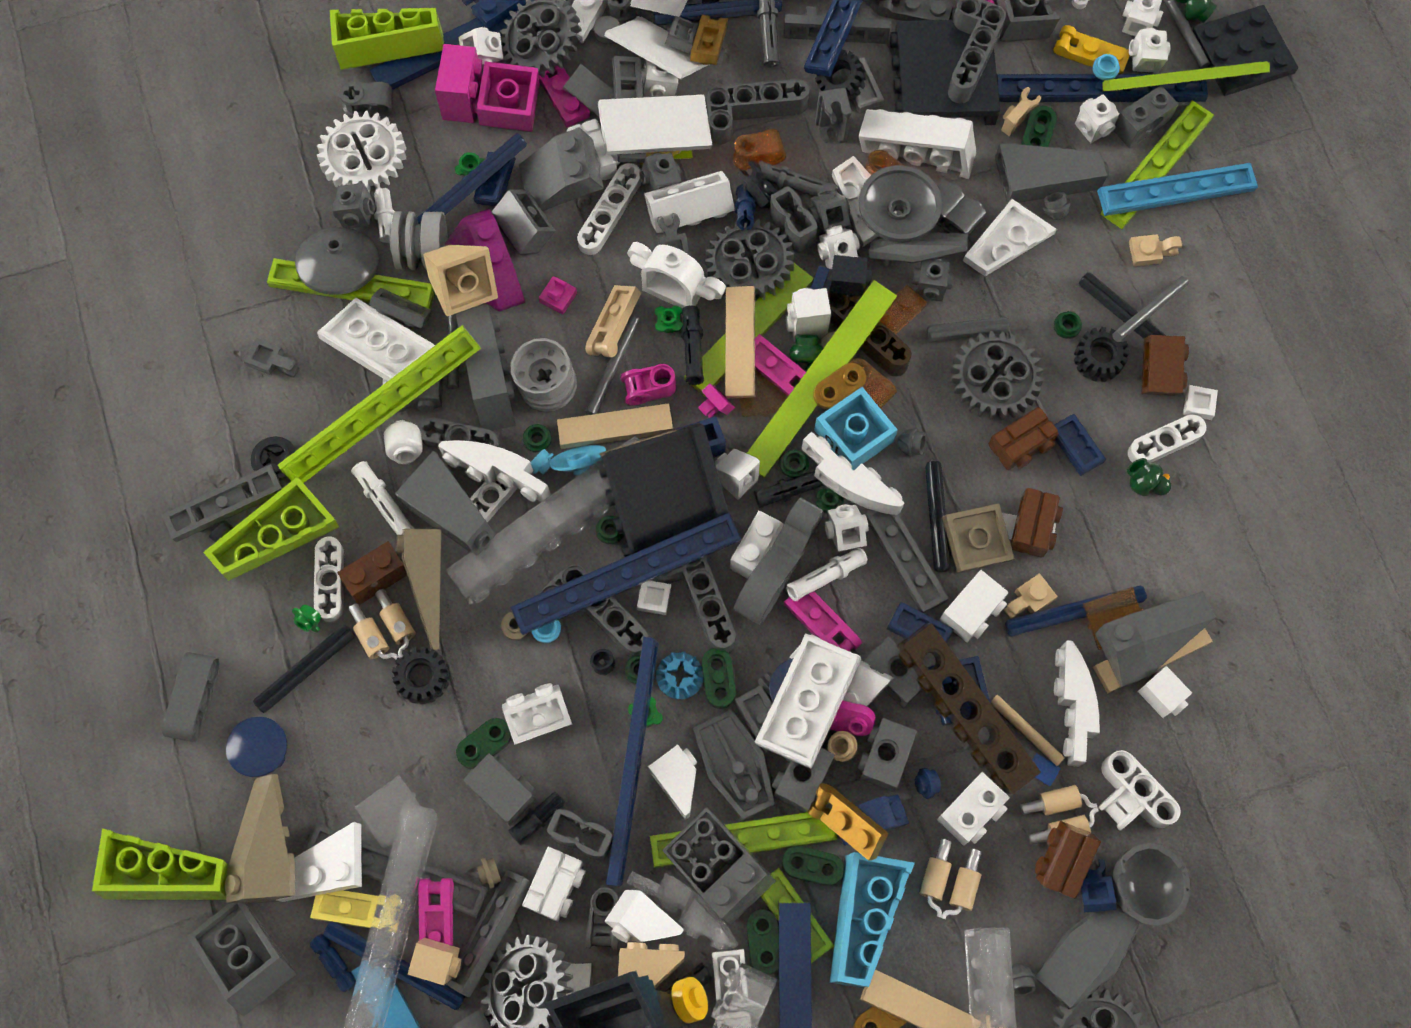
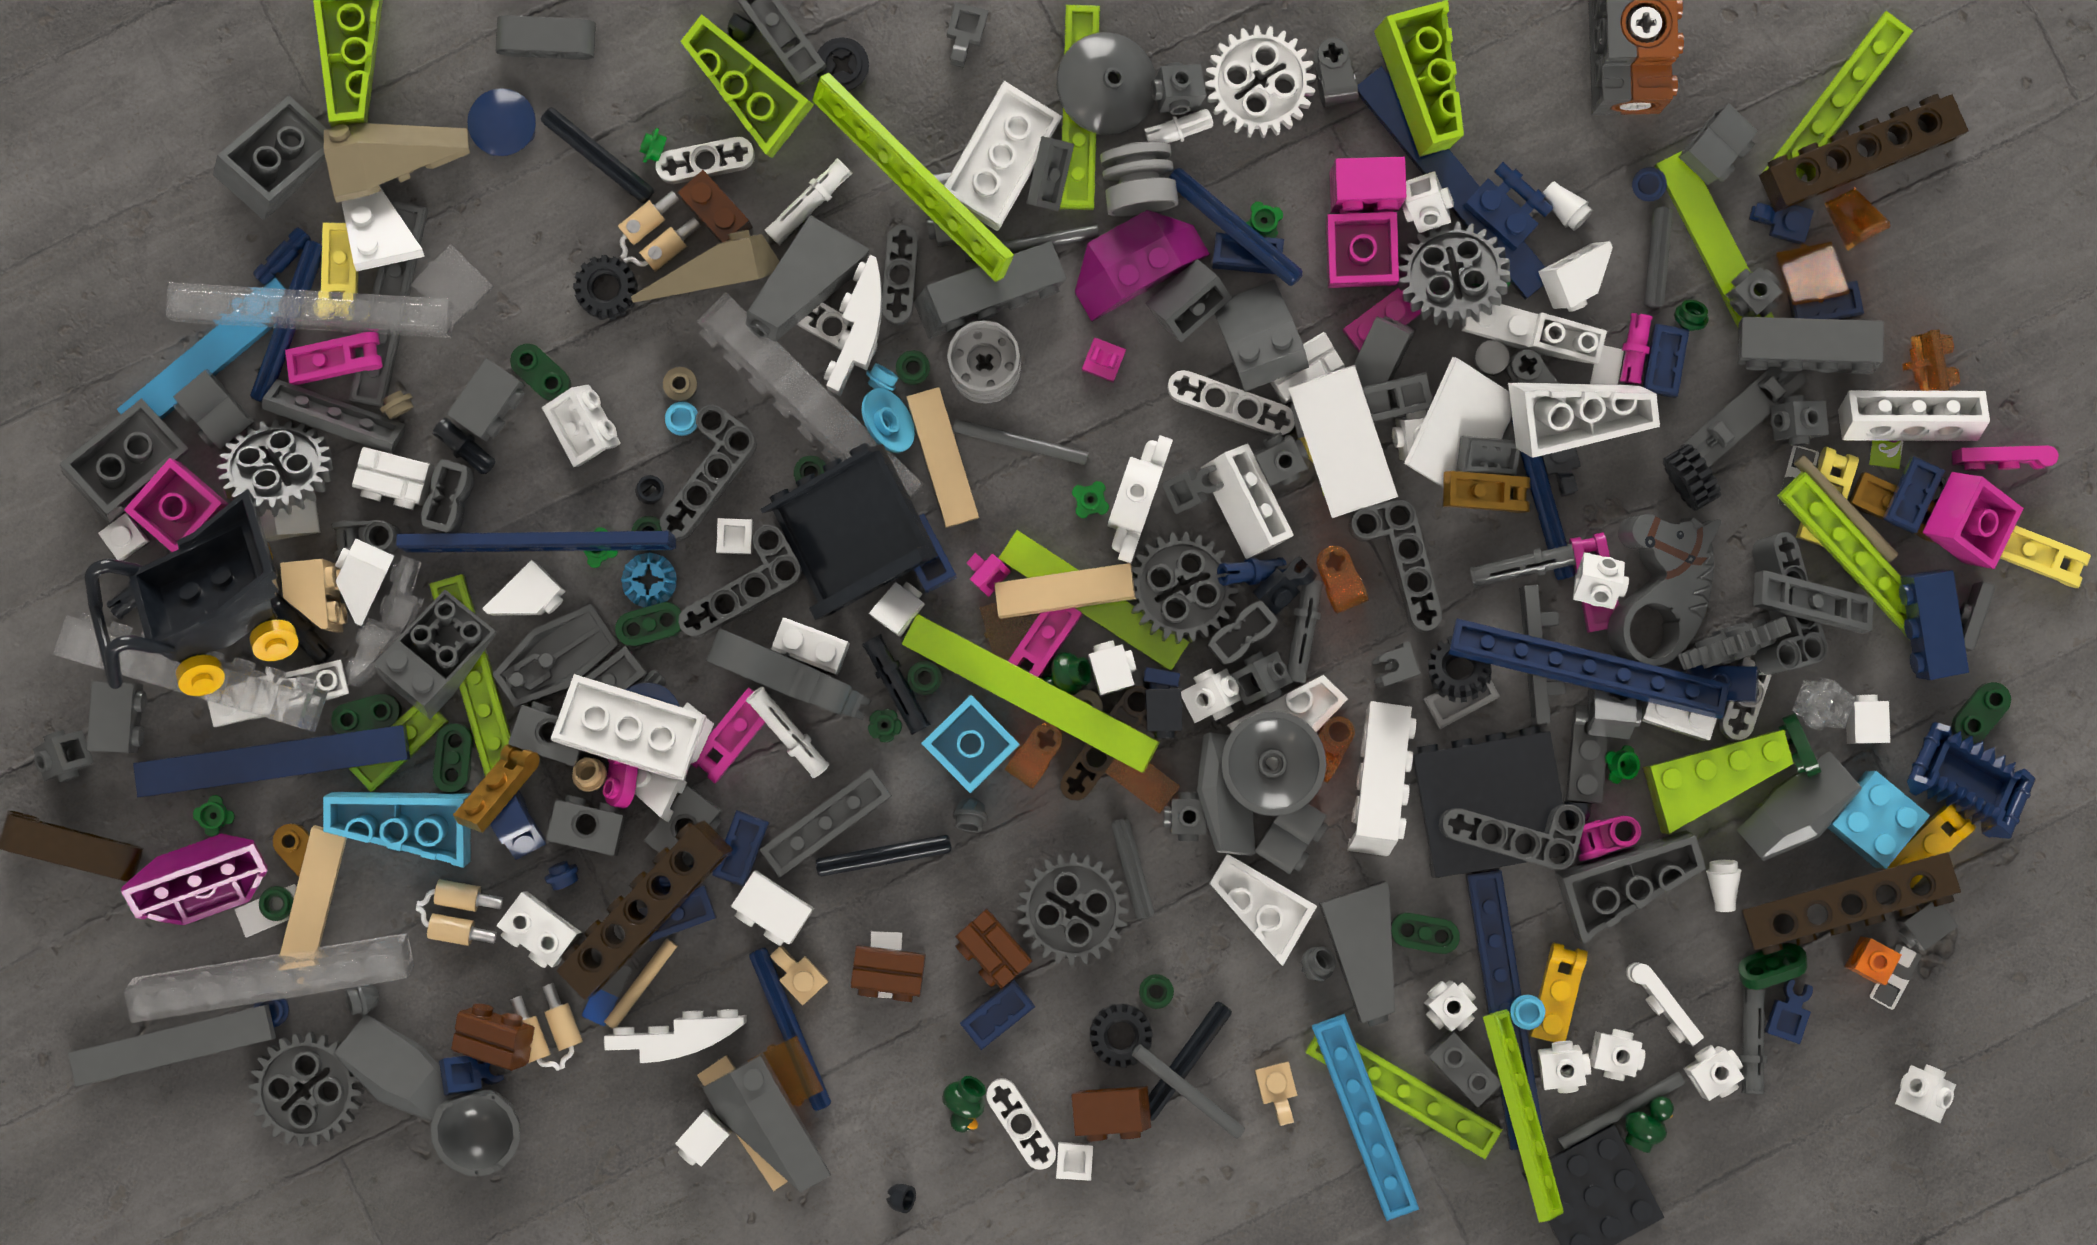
camera: 80 degrees right, 15 degrees up
white head [384,420,423,464] -> none
tan brick [407,938,462,985] -> none
tan slope [423,245,498,317] -> none
dark blue tile [510,512,742,635] -> none
tan plate [585,285,641,357] -> none
dark pink piece [620,364,676,405] -> none
black pin [681,305,704,385] -> none
white slope [802,432,904,515] -> none
pearl gold plate [813,363,866,409] -> none
white brick [825,504,869,551] -> none
dark tan plate [942,503,1015,573] -> none
tan plate [1001,87,1041,136] -> none
white piece [1098,750,1181,830] -> none
none -> black hinge [886,1184,916,1214]

